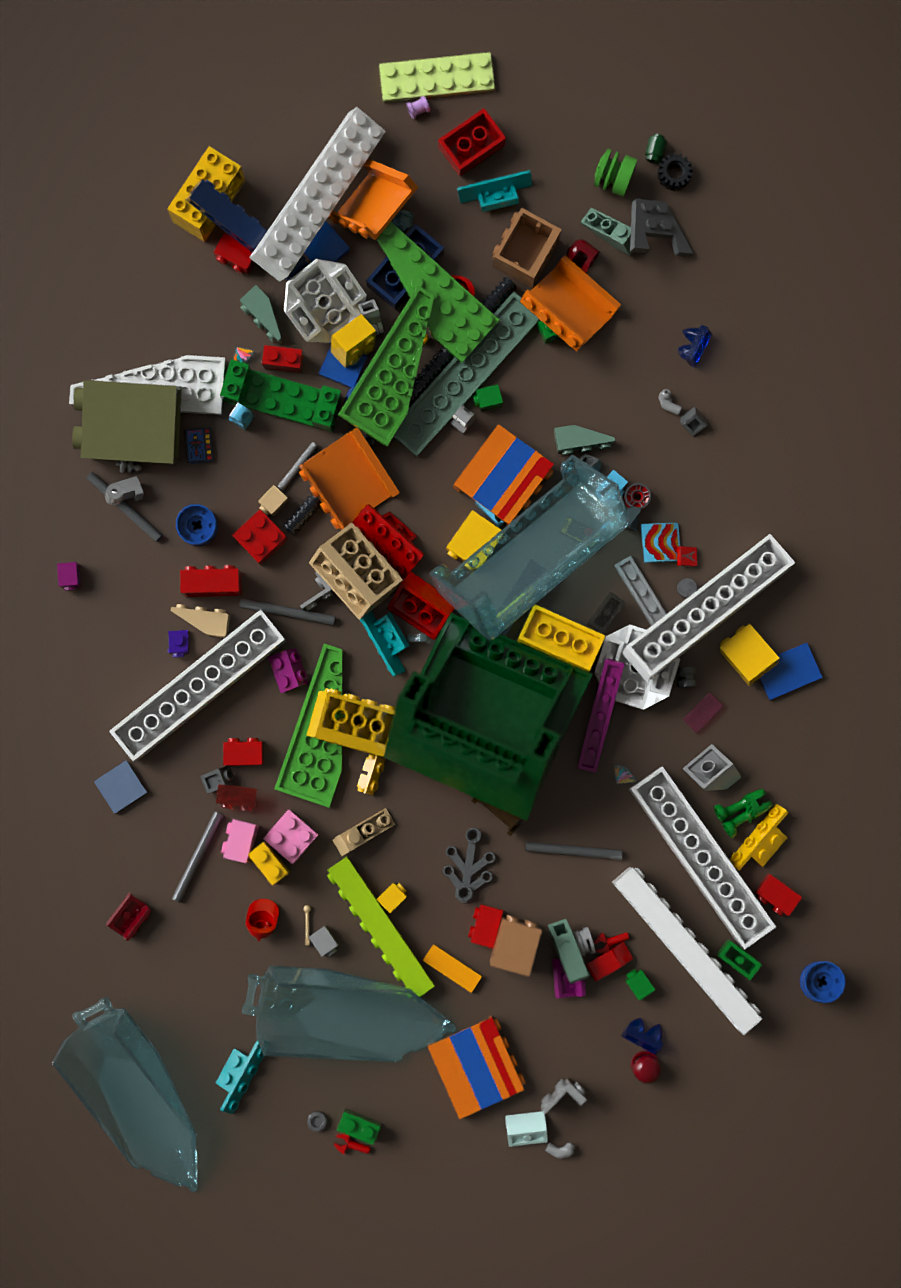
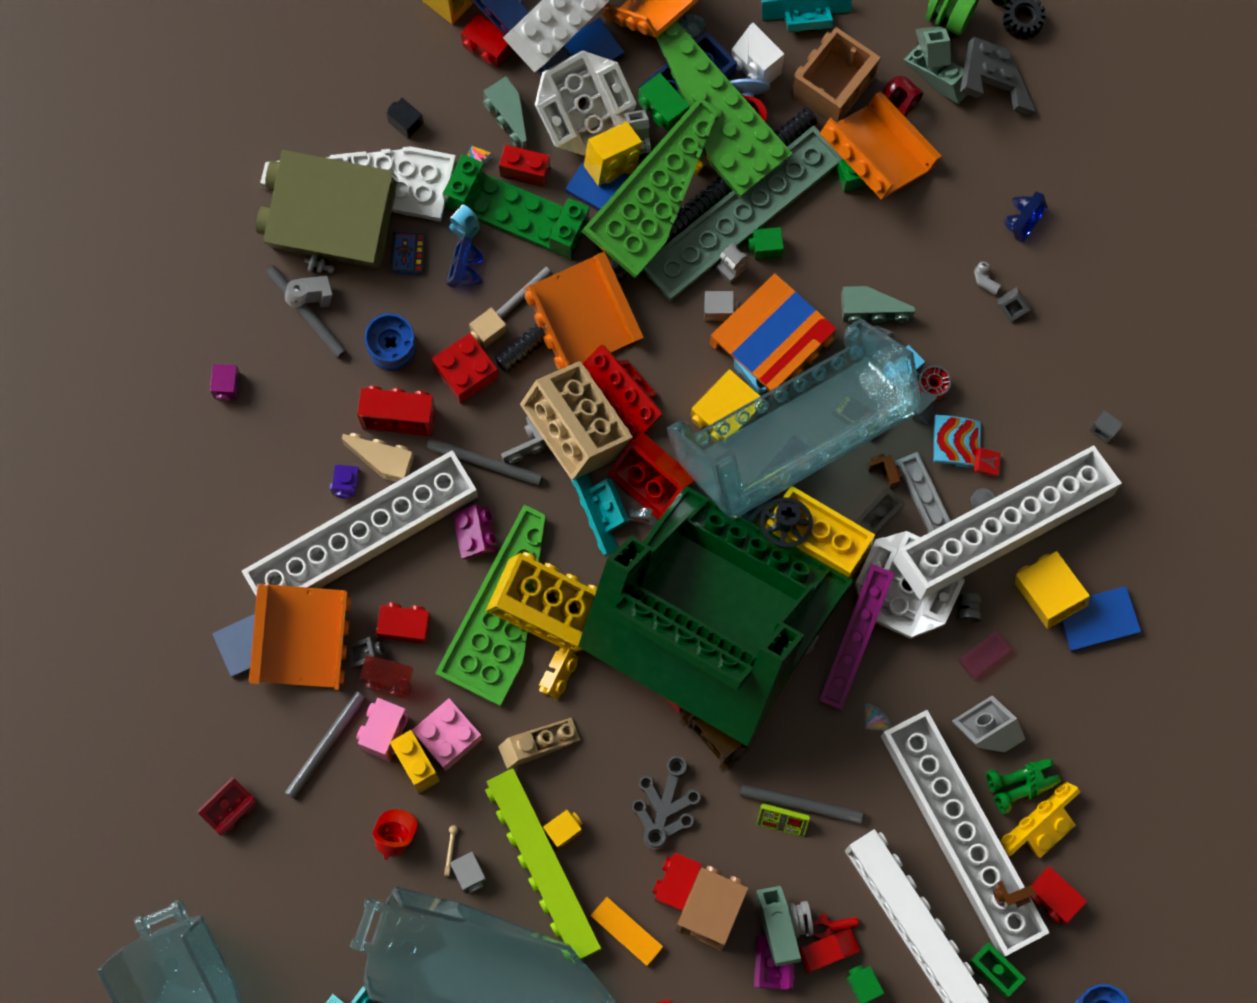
camera: 10 degrees right, 10 degrees down
none -> orange panel [249,583,351,690]
none -> black brick [386,97,424,139]
none -> clear blue tile [446,236,484,288]
none -> green brick [638,73,690,131]
none -> light grey brick [704,291,738,321]
none -> light blue dish [730,79,770,97]
none -> white slope [731,23,784,84]
none -> slope [756,804,810,837]
none -> black wheel [759,497,813,548]
none -> reddish brown bracket [867,454,902,490]
none -> sand green slope [916,26,951,68]
none -> reddish brown bracket [993,880,1035,908]
none -> dark grey slope [1090,410,1123,444]

